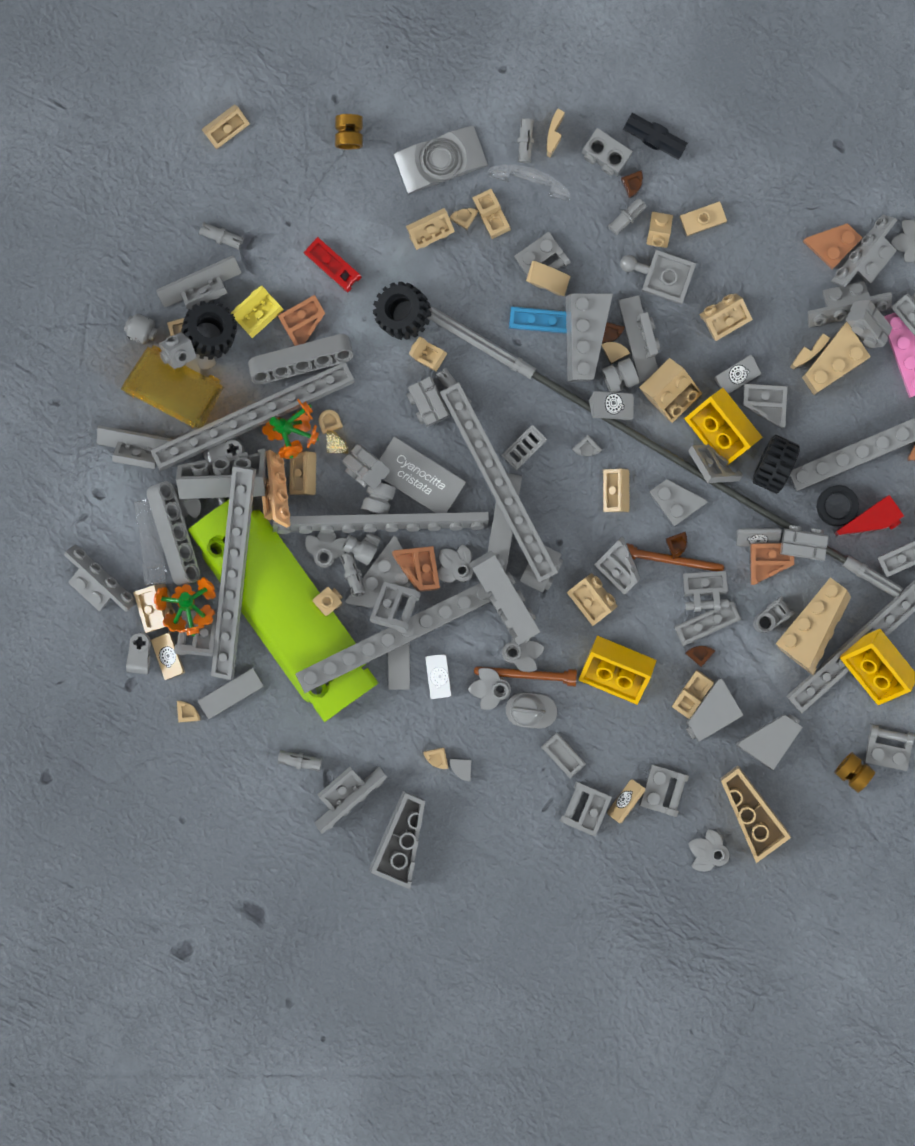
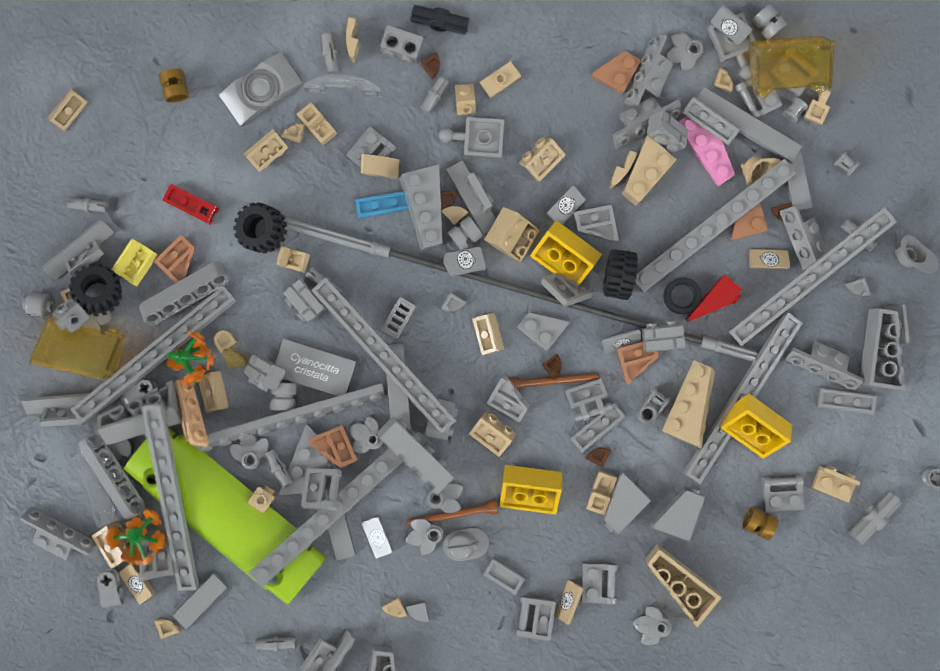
camera: 25 degrees left, 0 degrees up
light grey piece [342,532,381,565] -> none

